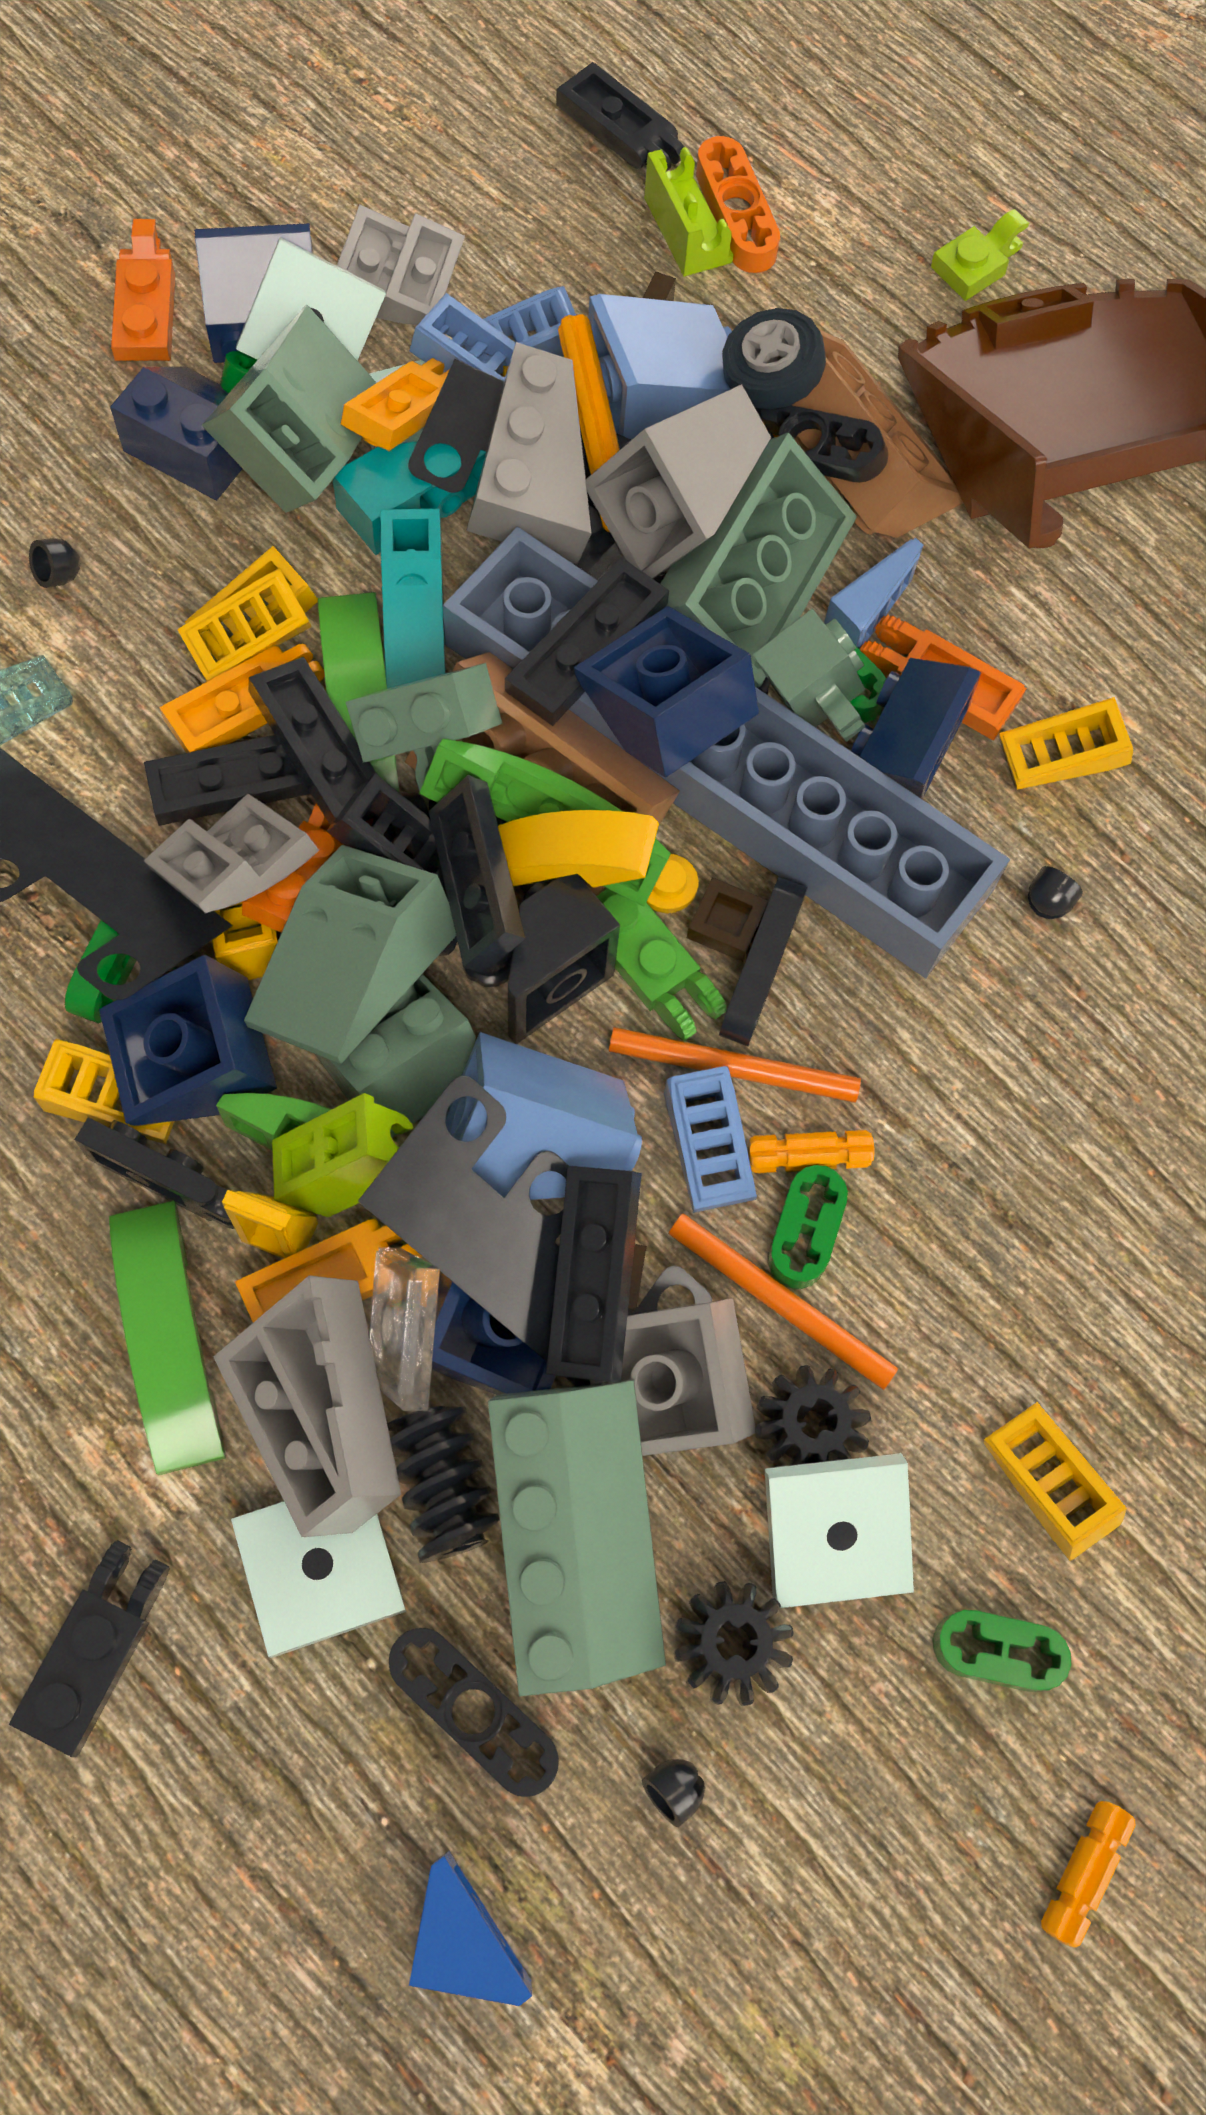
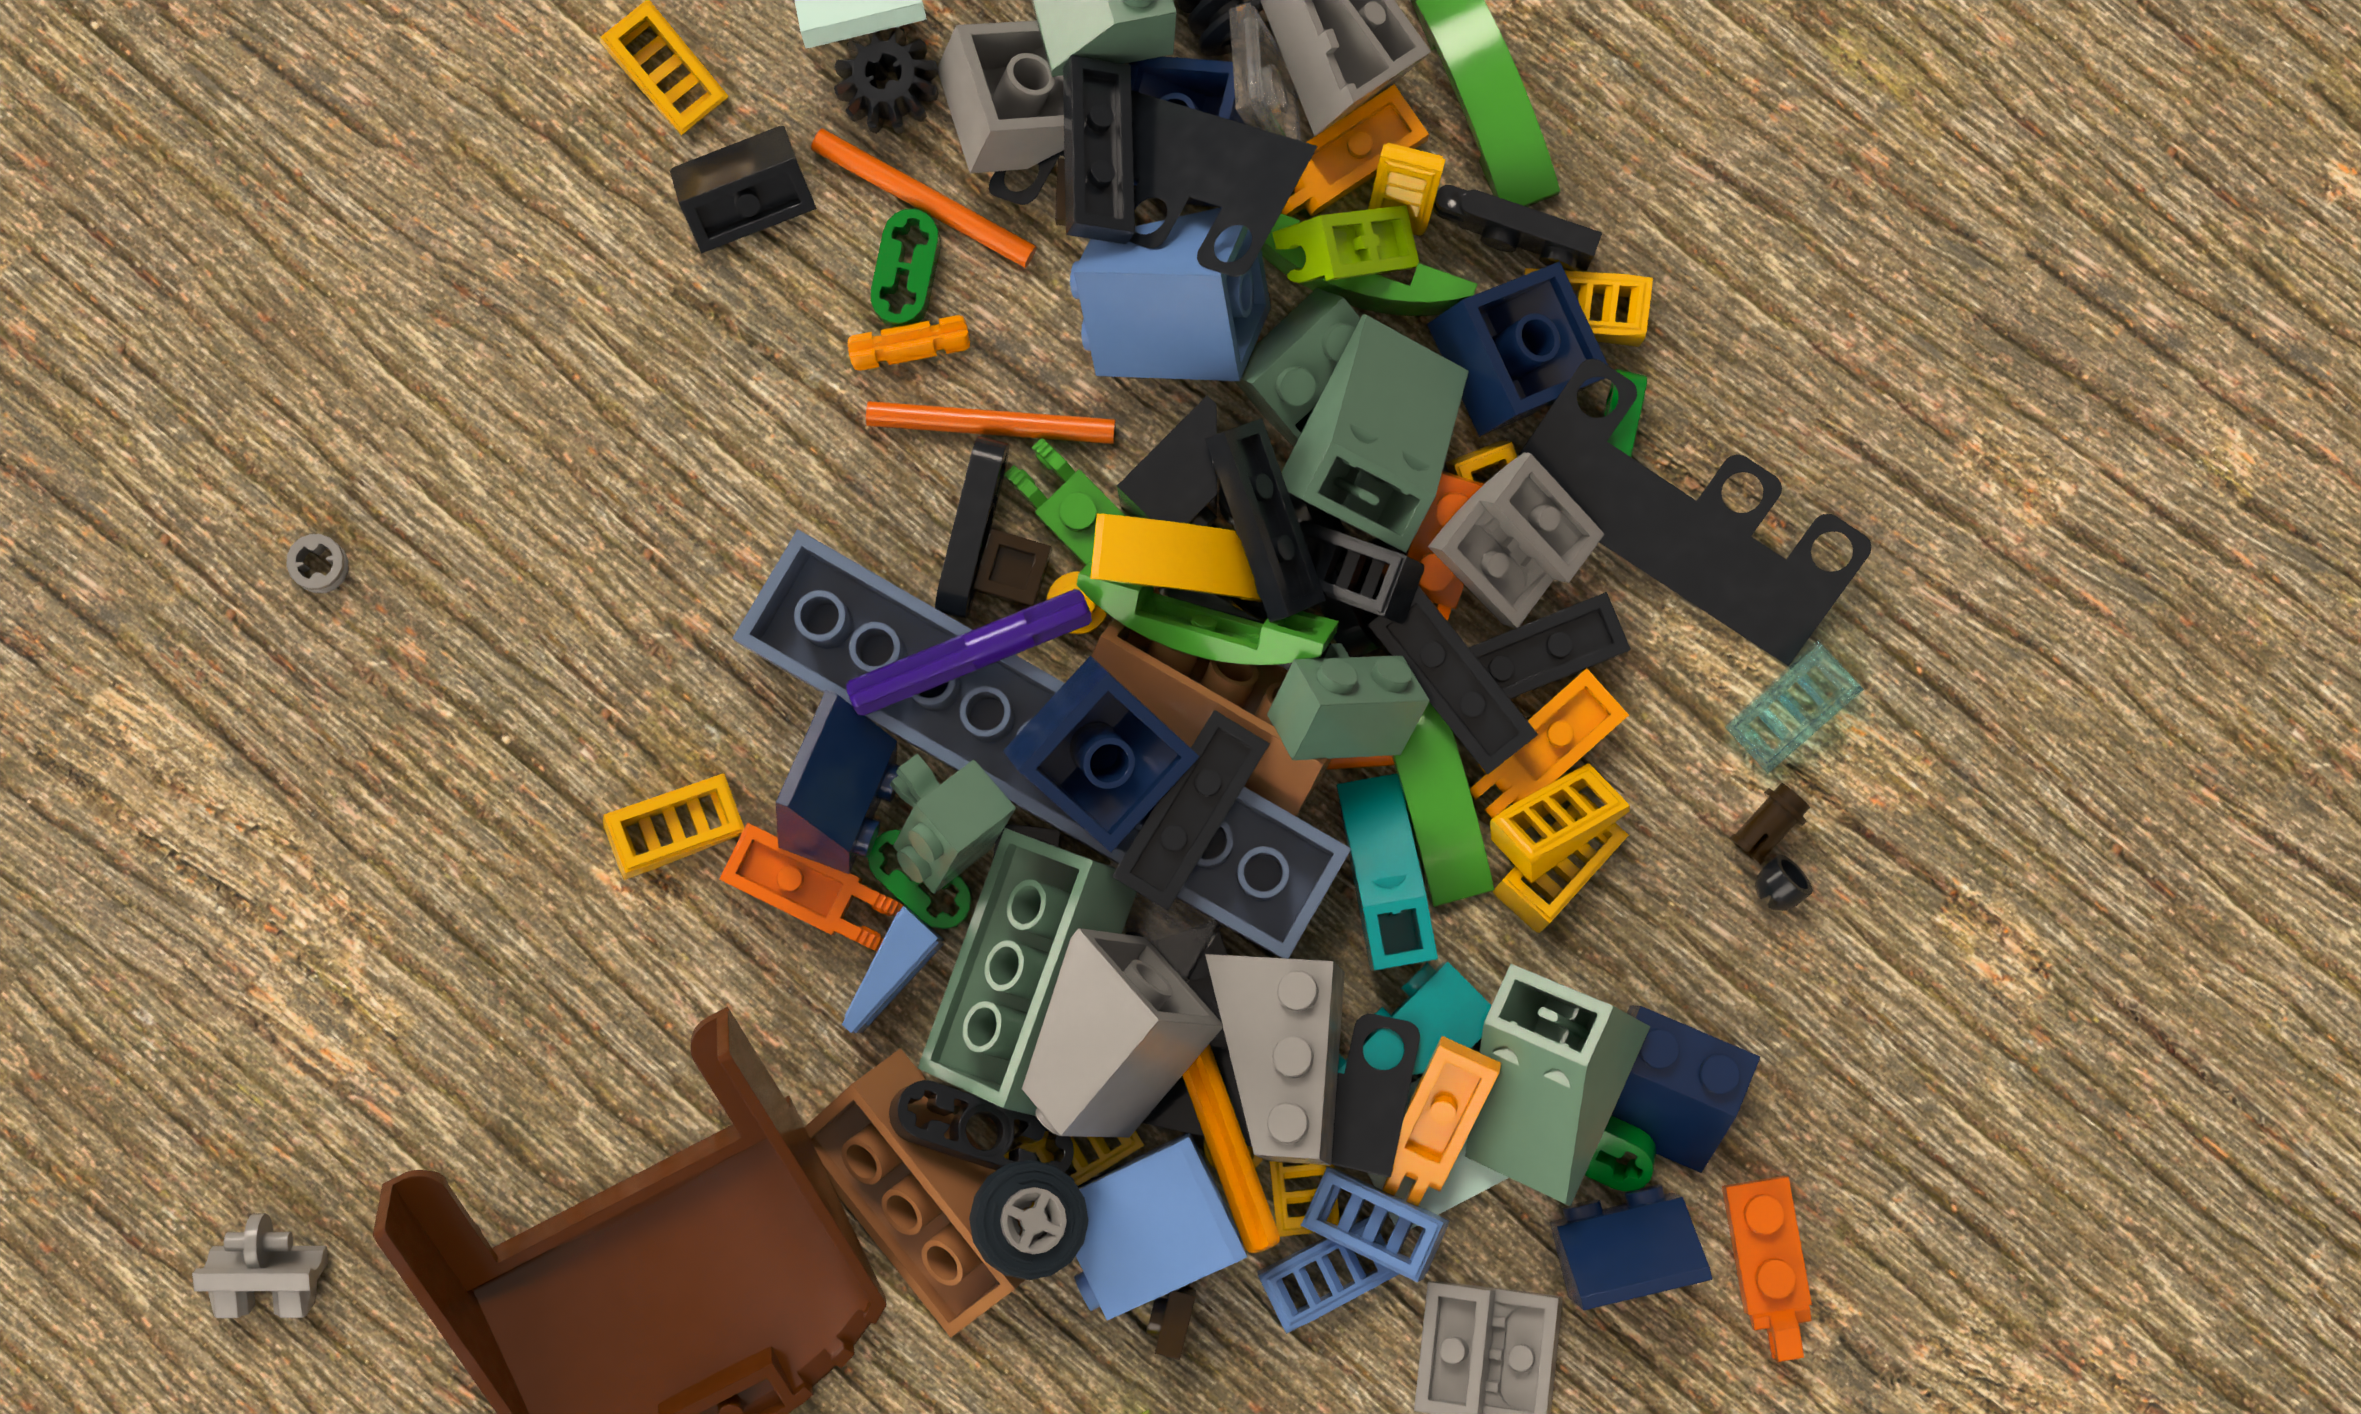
camera: 175 degrees left, 15 degrees up
light aqua tile [236,237,386,361] -> none
medium blue slope [664,1066,757,1213] -> none
black hinge [1028,866,1083,920] -> none
none -> black panel [670,126,817,254]
none -> dark purple axle [846,589,1092,716]
none -> dark brown pin [1729,783,1810,865]

